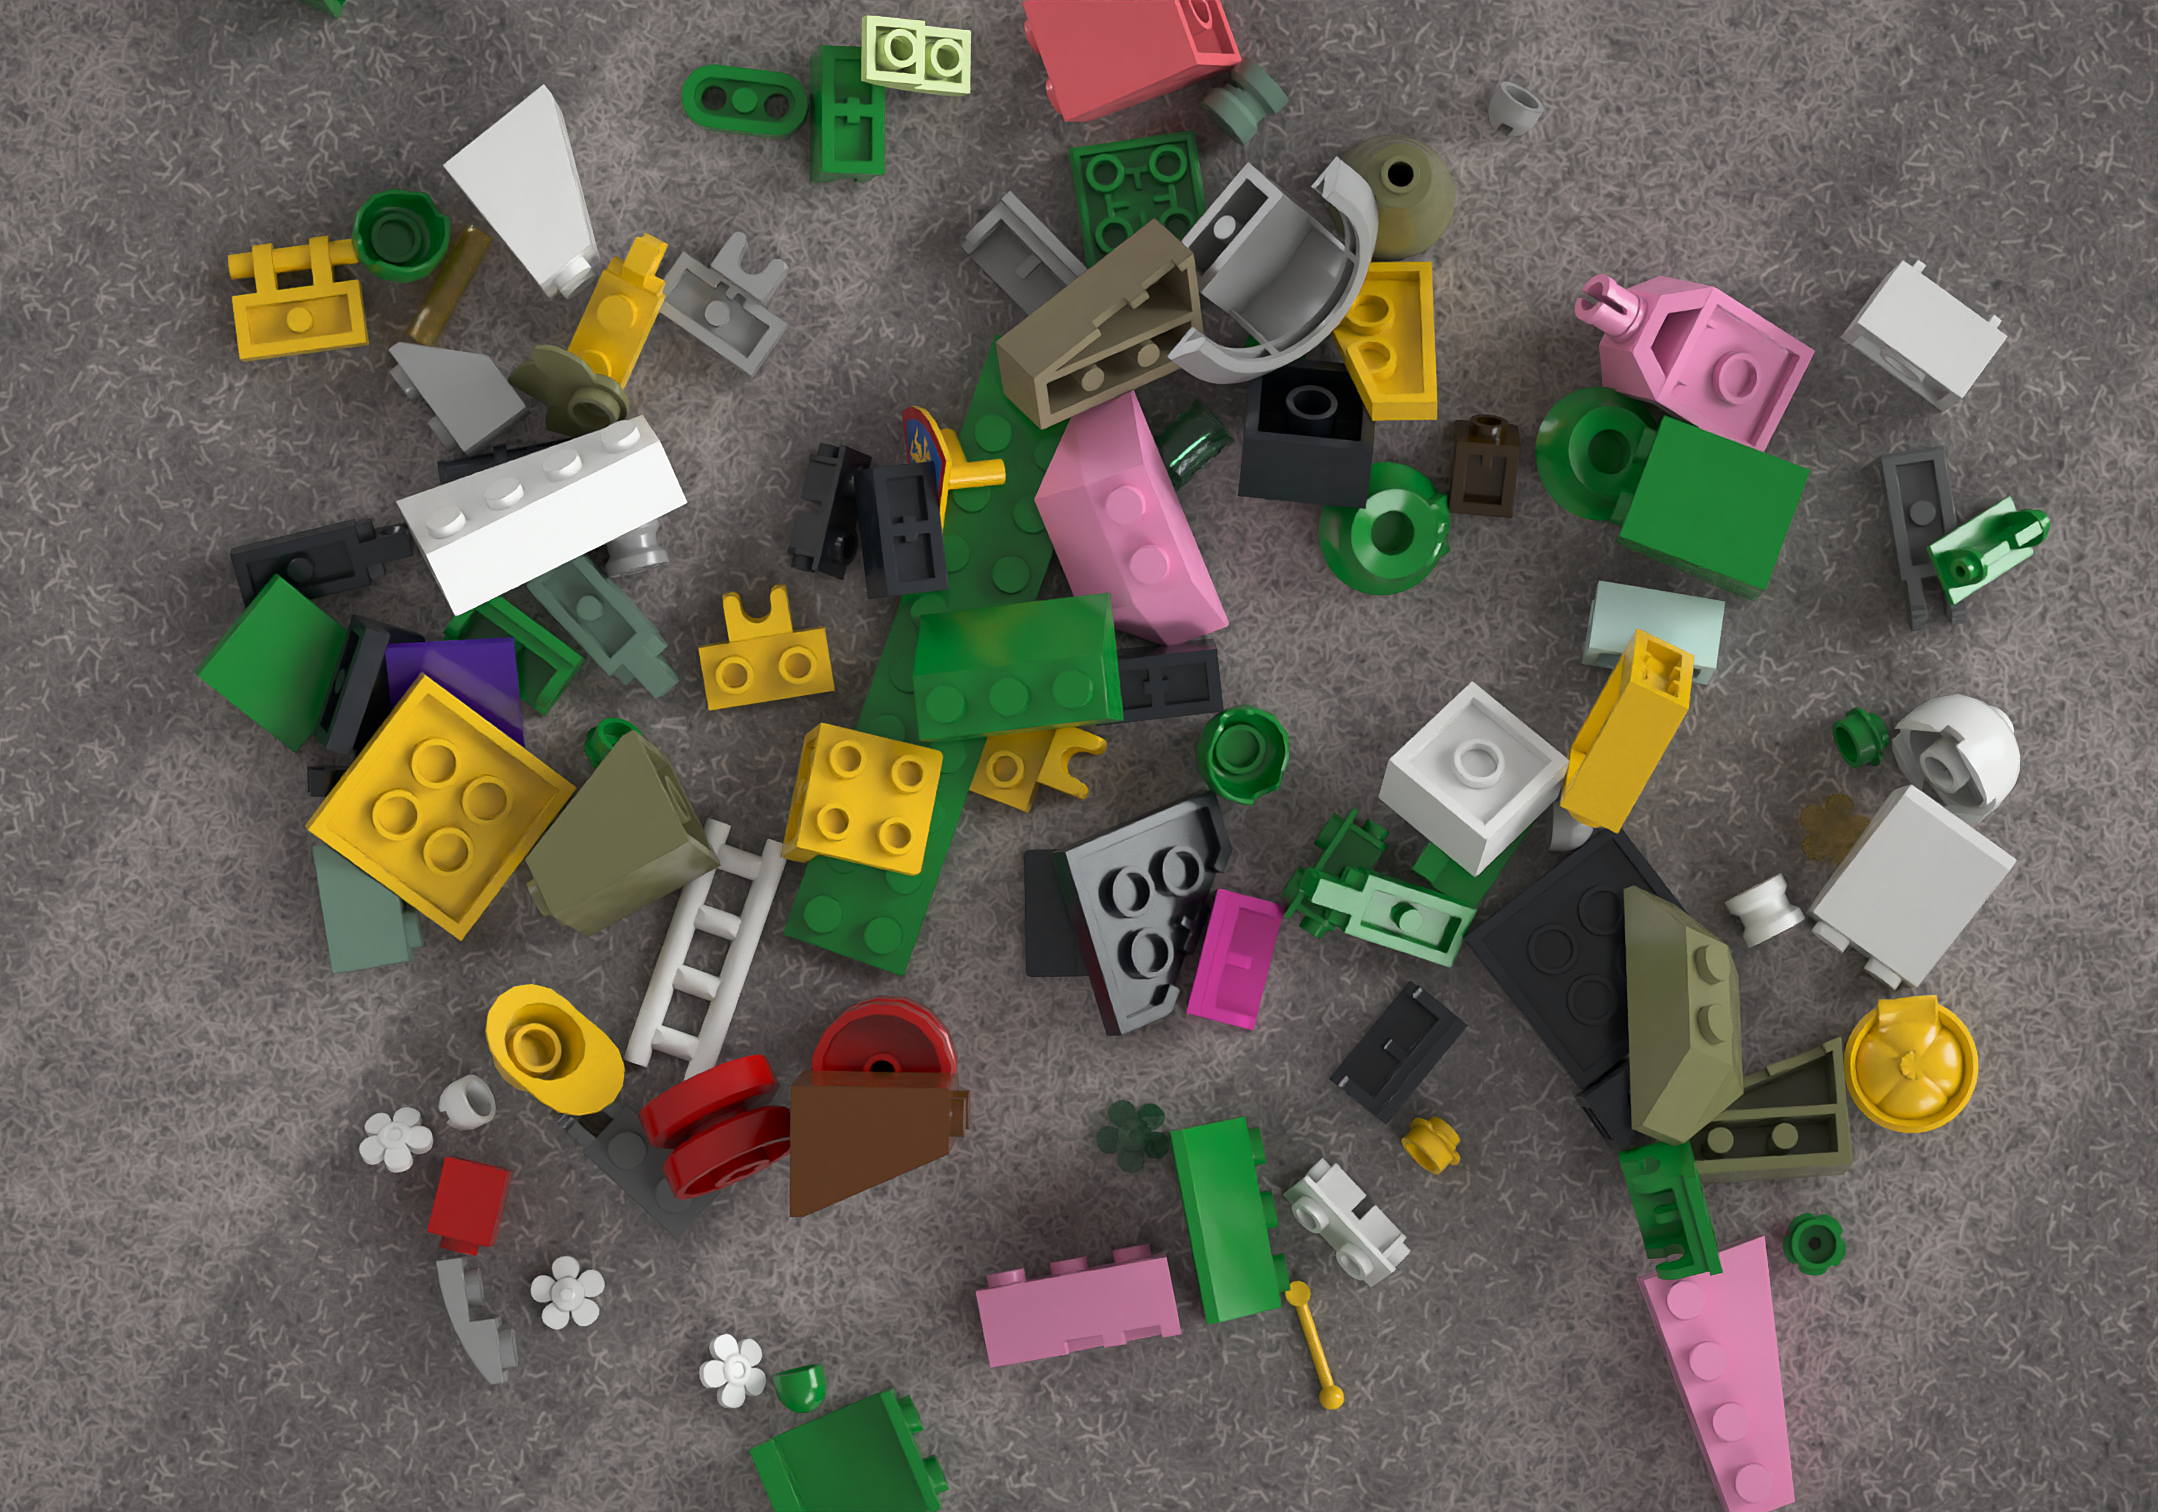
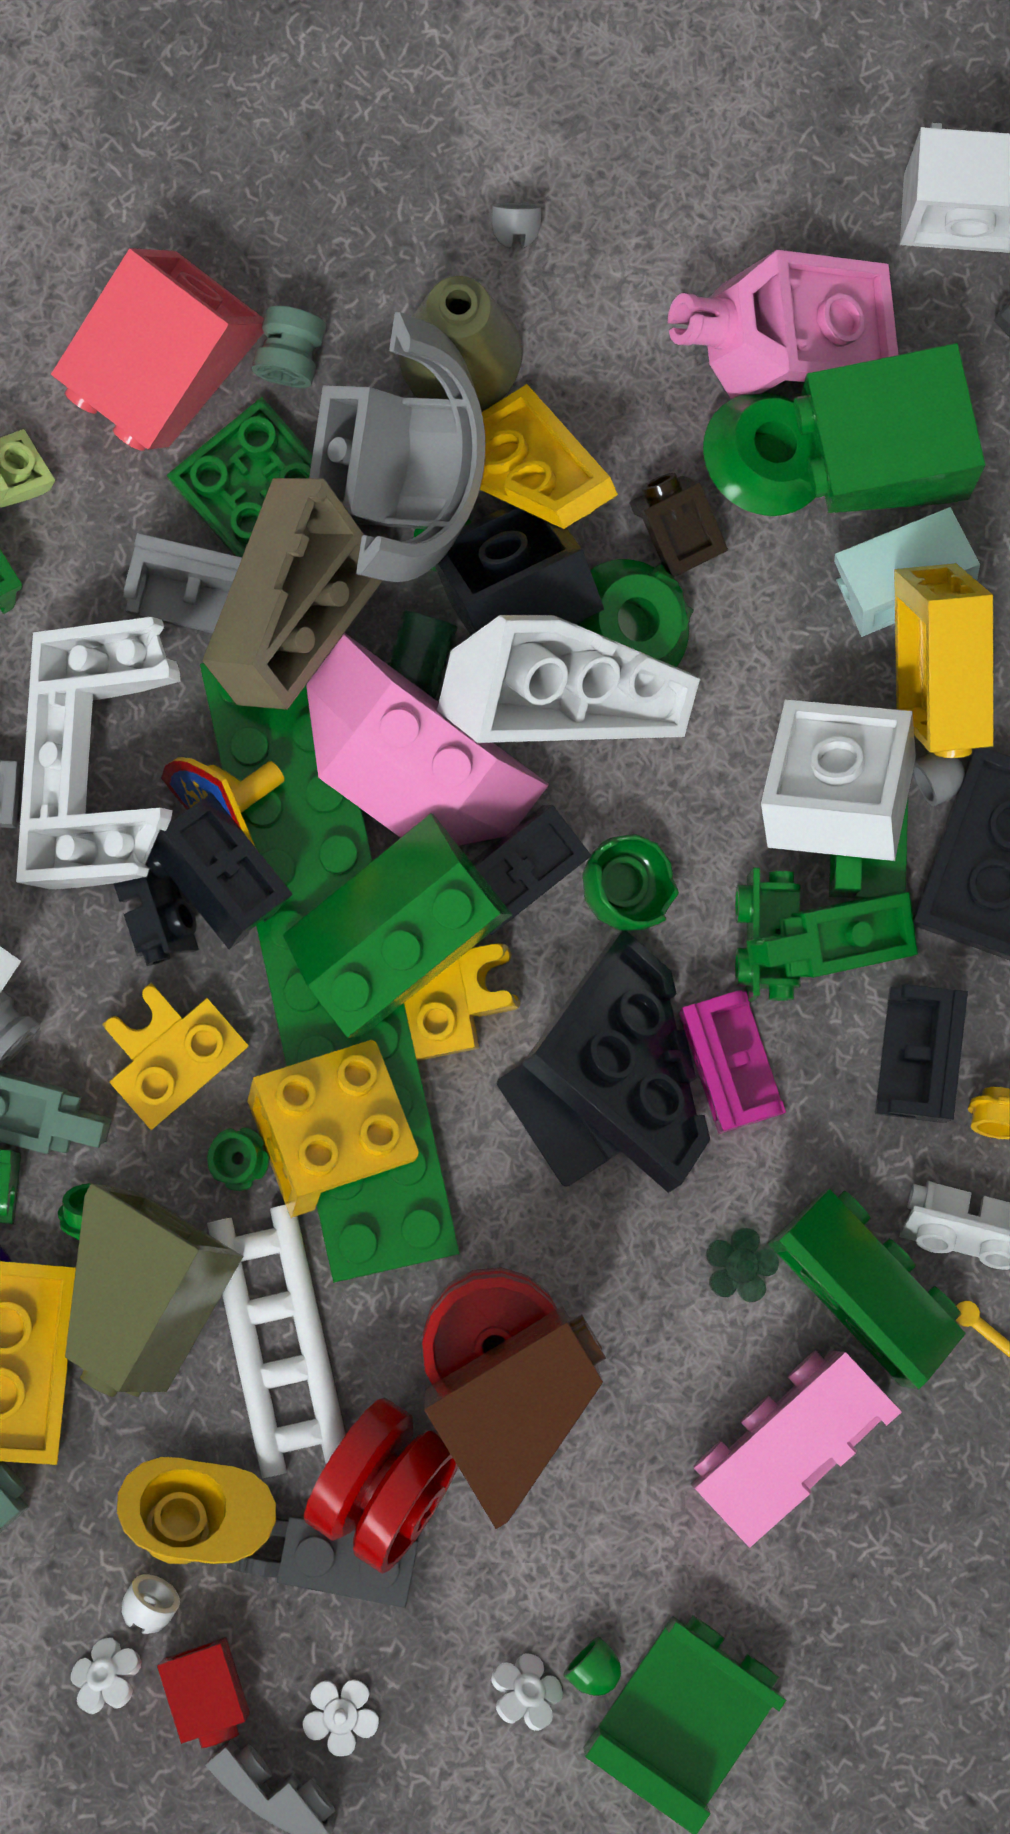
camera: 30 degrees left, 5 degrees down
none -> white wedge [16,617,181,889]
none -> green plate [207,1128,269,1191]
none -> white wedge [437,615,700,743]

